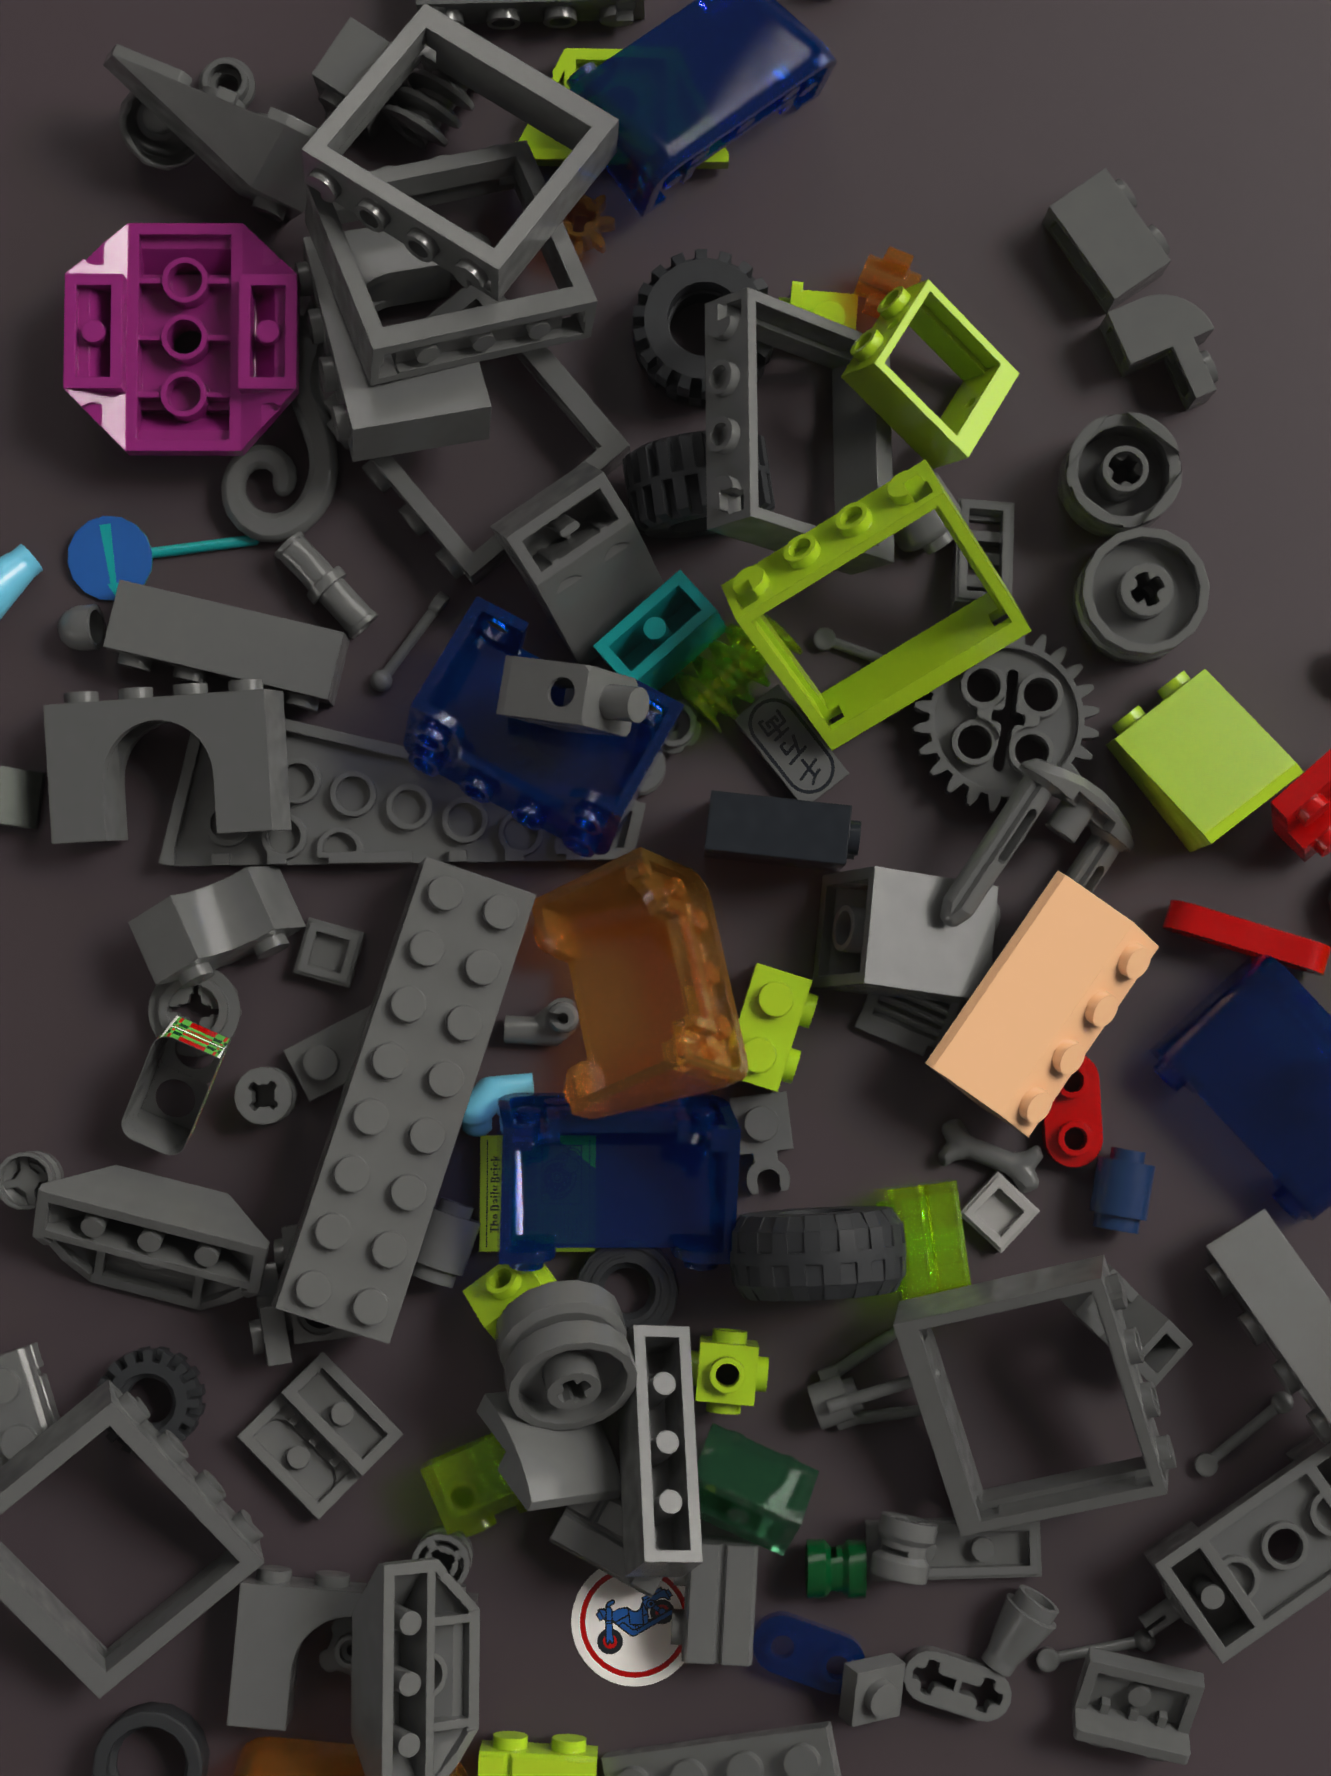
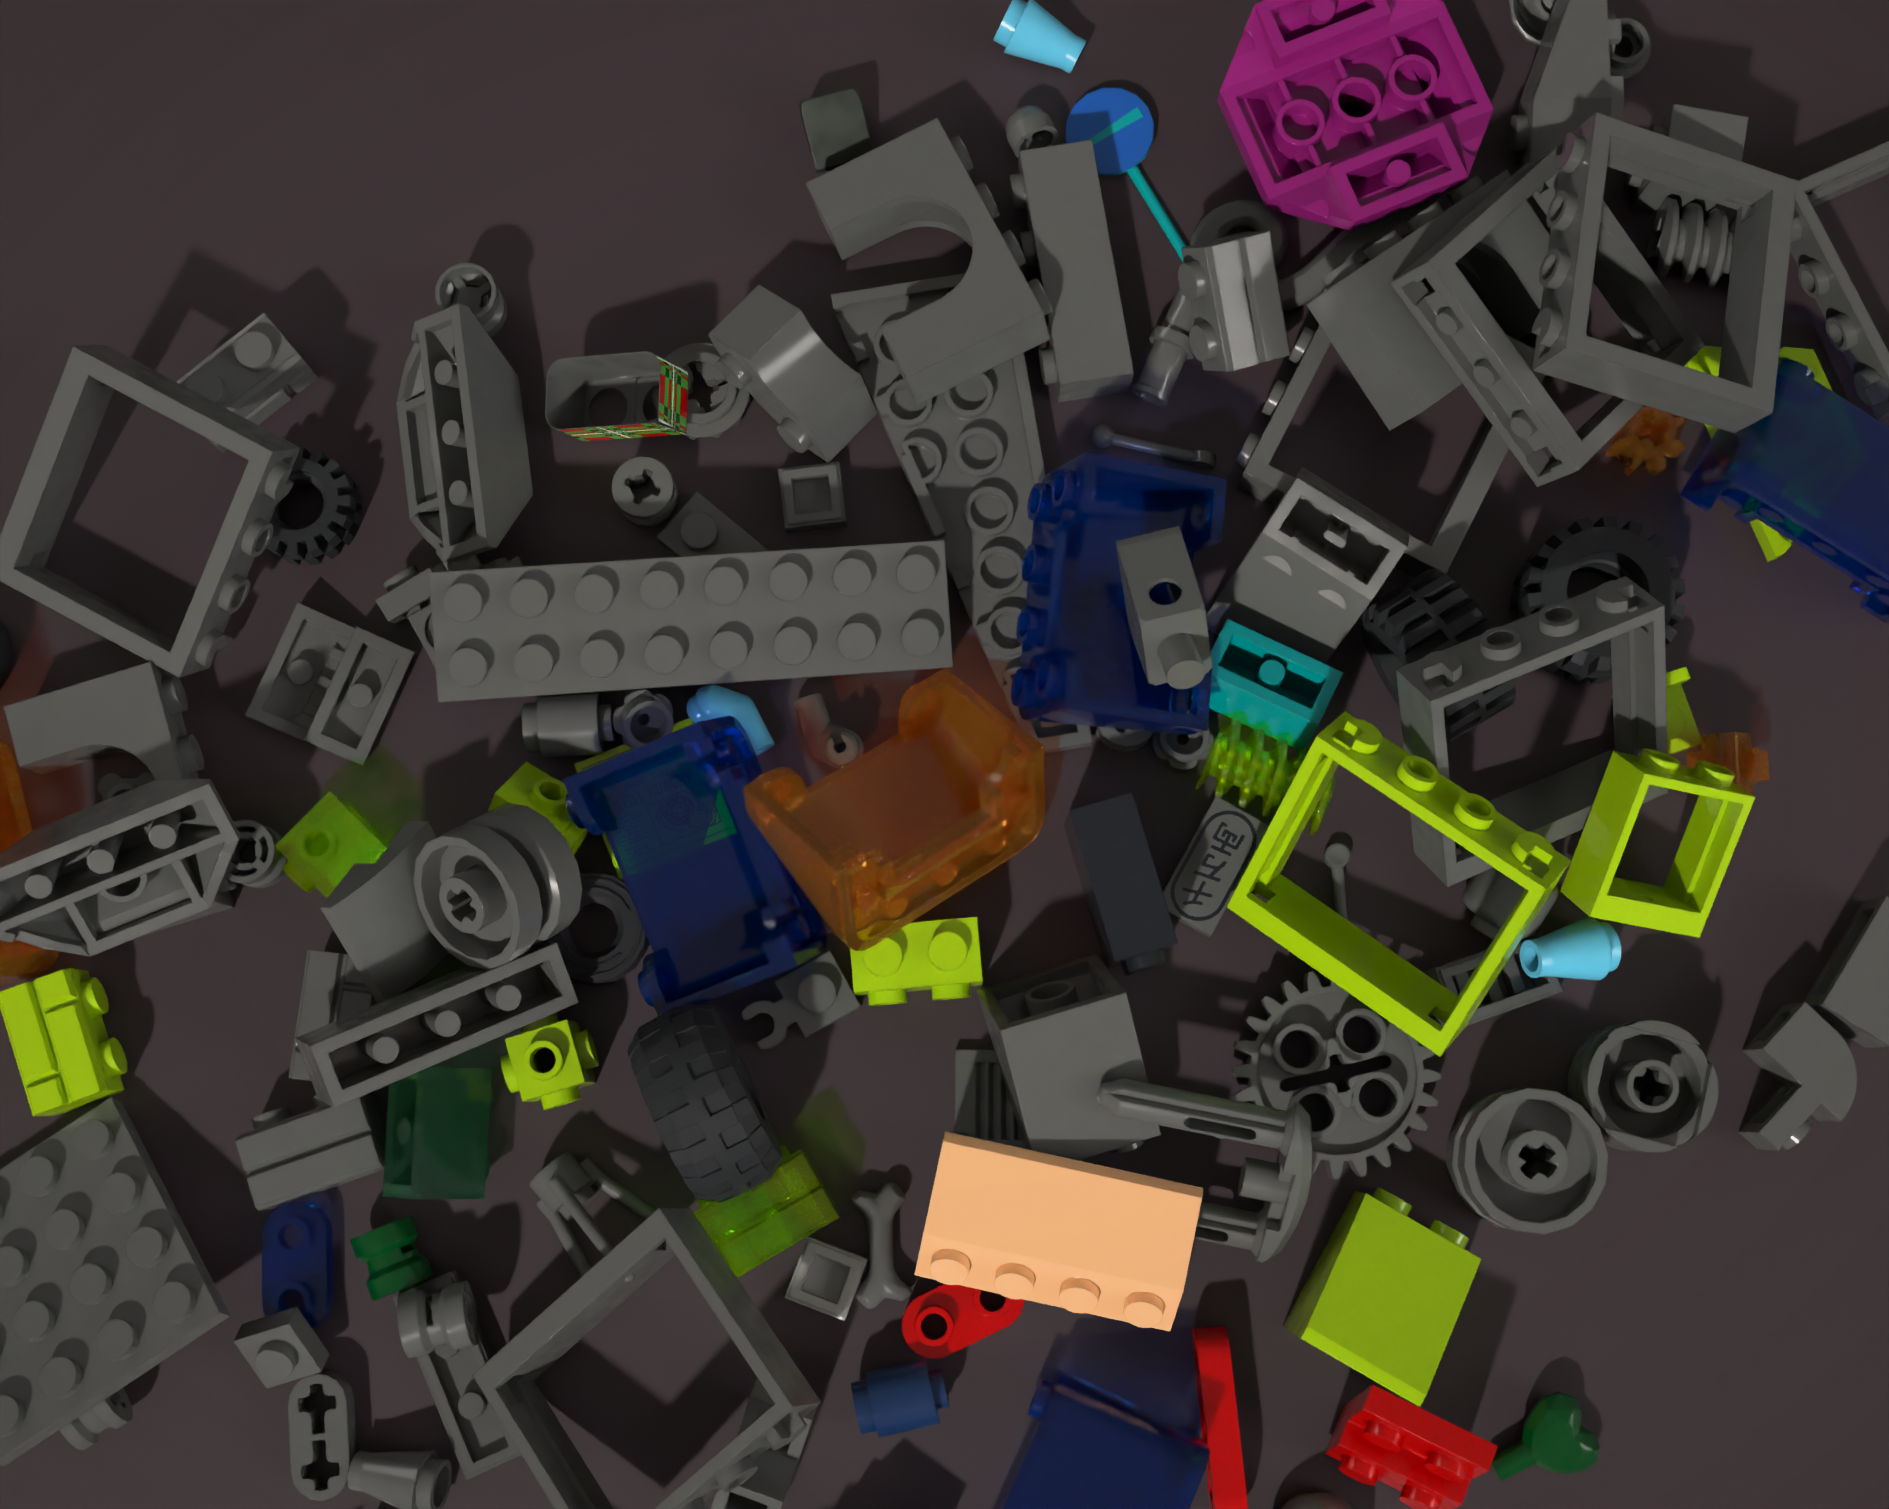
camera: 70 degrees right, 5 degrees down
white sticker [571,1569,685,1687] -> none
none -> dark grey plate [613,689,674,749]
none -> dark grey brick [1178,231,1291,372]
none -> medium azure cone [1520,917,1621,980]

